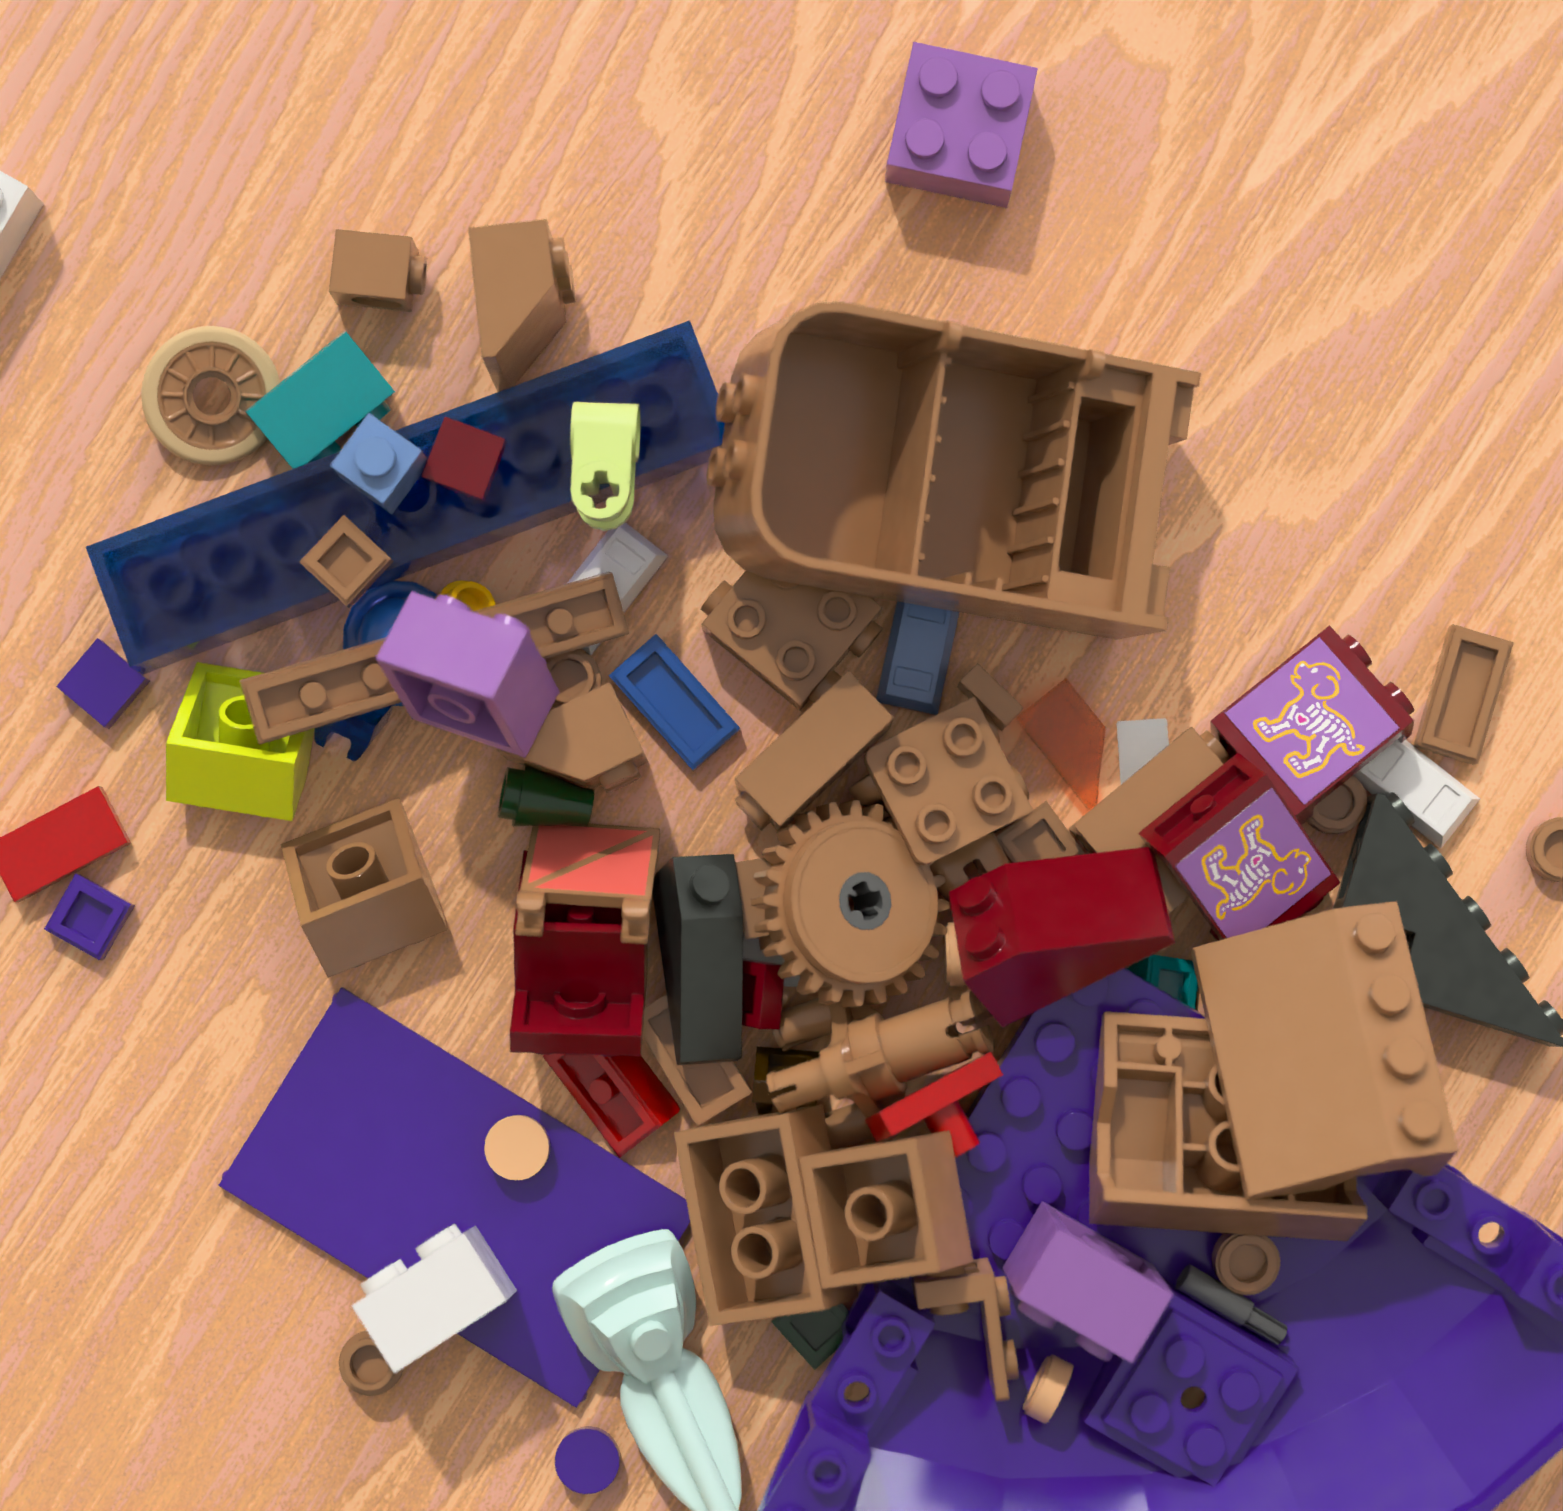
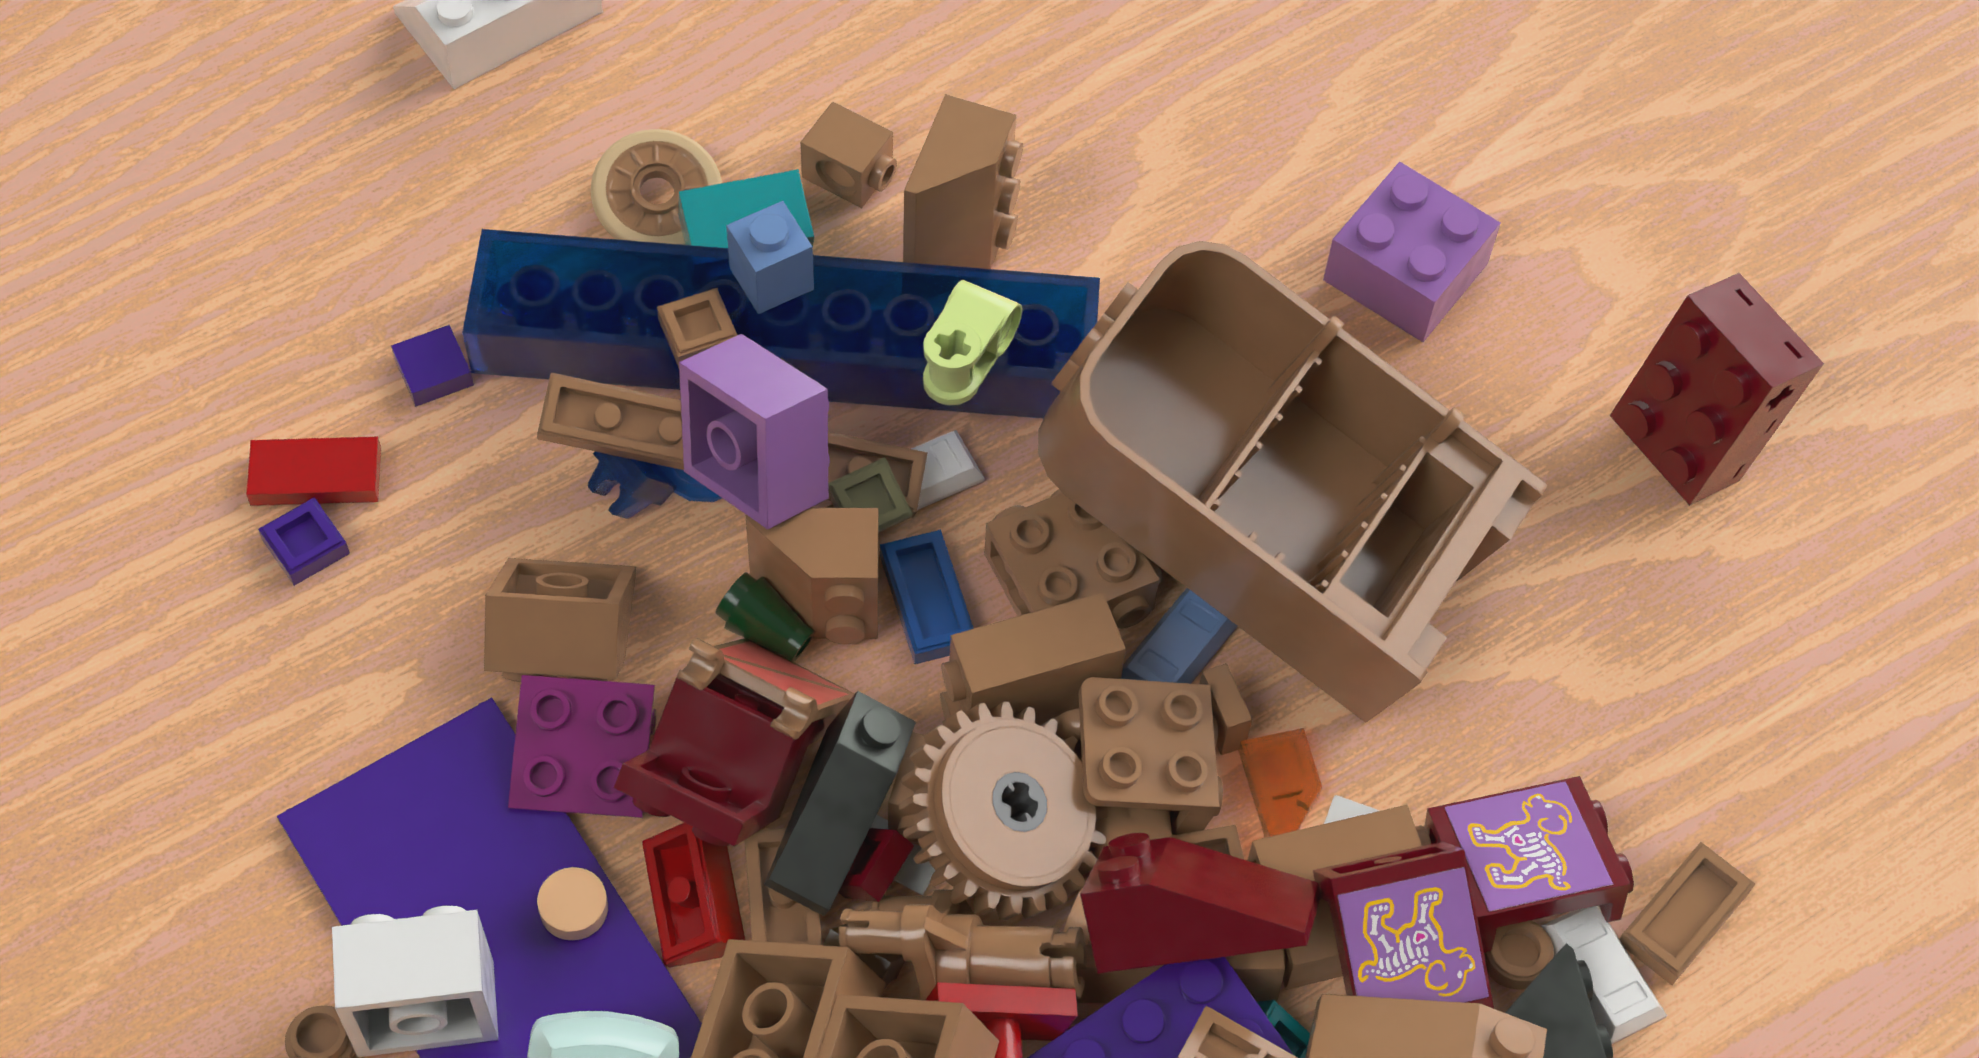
camera: 20 degrees right, 25 degrees down
neon yellow slope [166,662,315,821] -> none
dark red tile [421,417,507,503] -> none
none -> magenta hinge [508,675,656,818]
none -> olive tile [828,457,913,533]
none -> dark red piece [1610,273,1824,506]

